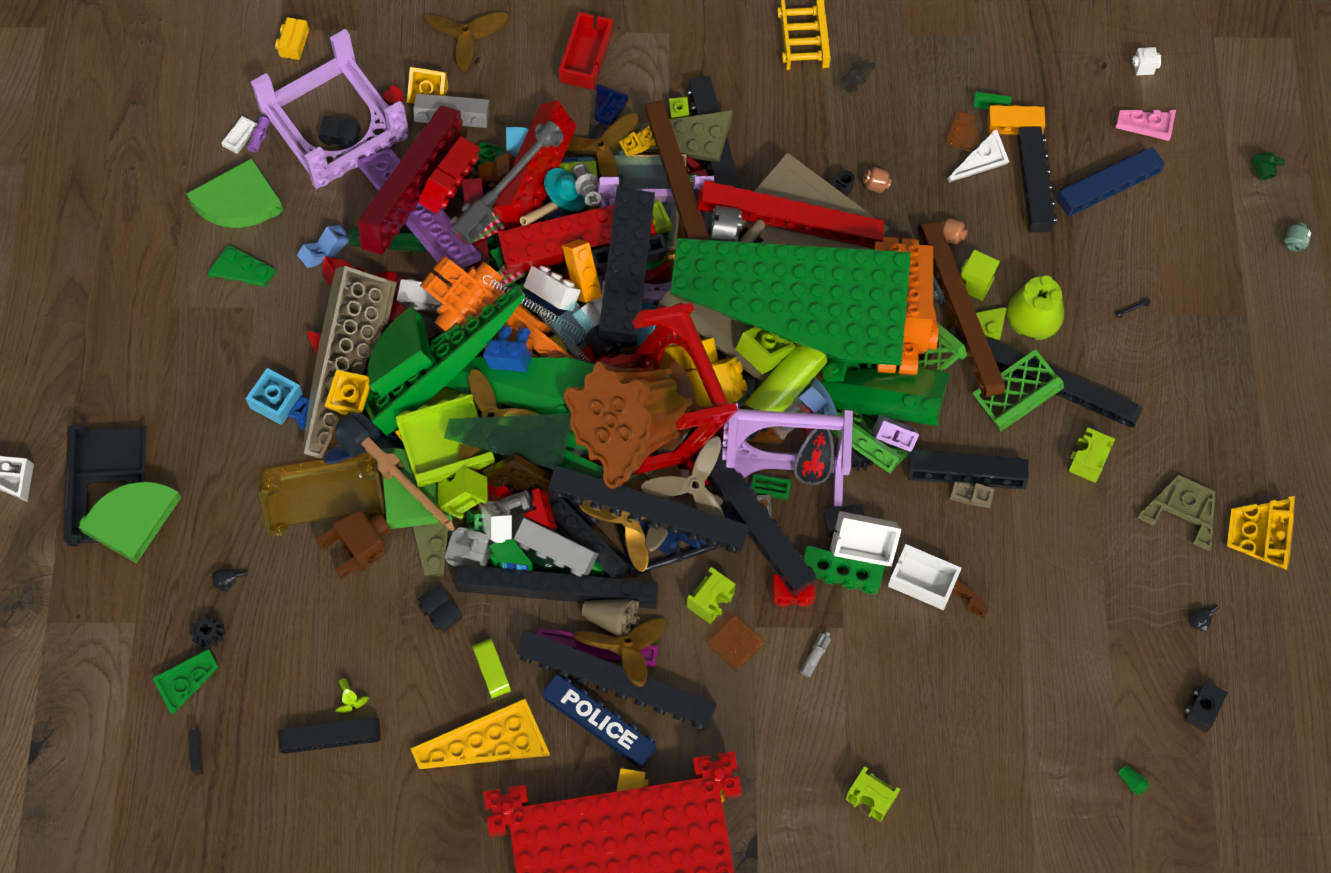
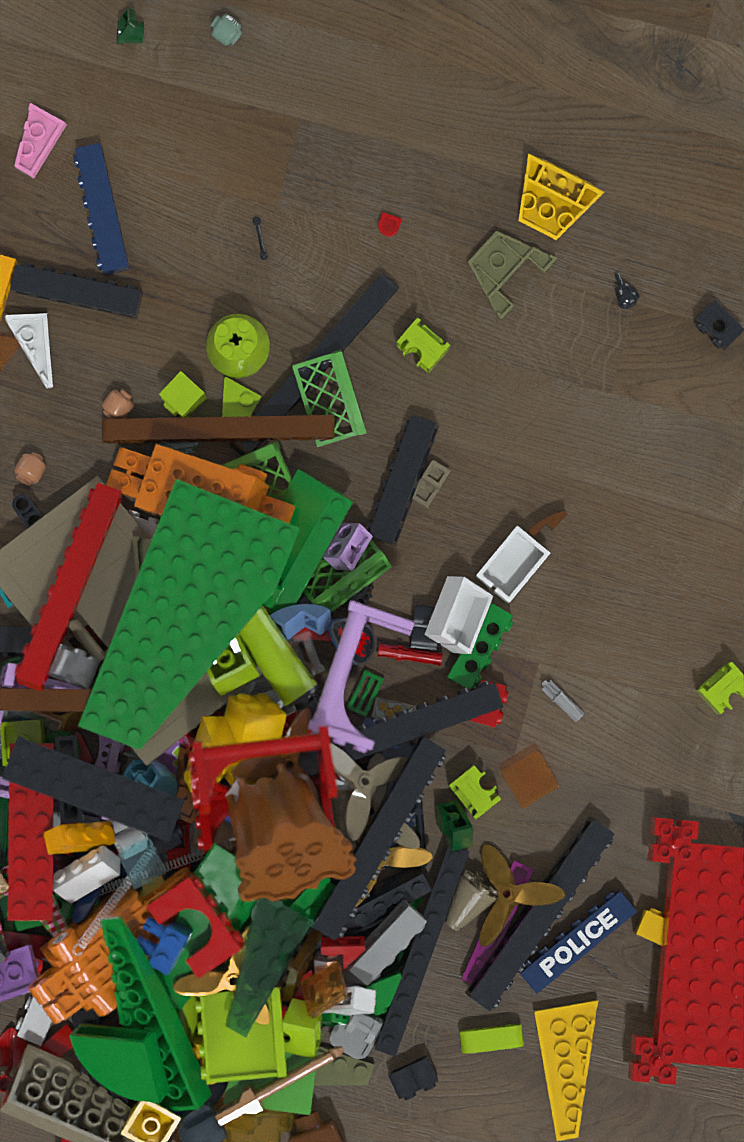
camera: 75 degrees left, 20 degrees up
none -> red arch [146,872,244,979]
none -> clear orange plate [300,961,349,1019]
none -> red pin [377,643,443,666]
none -> red tile [378,212,402,237]
none -> dark green brick [436,799,473,851]

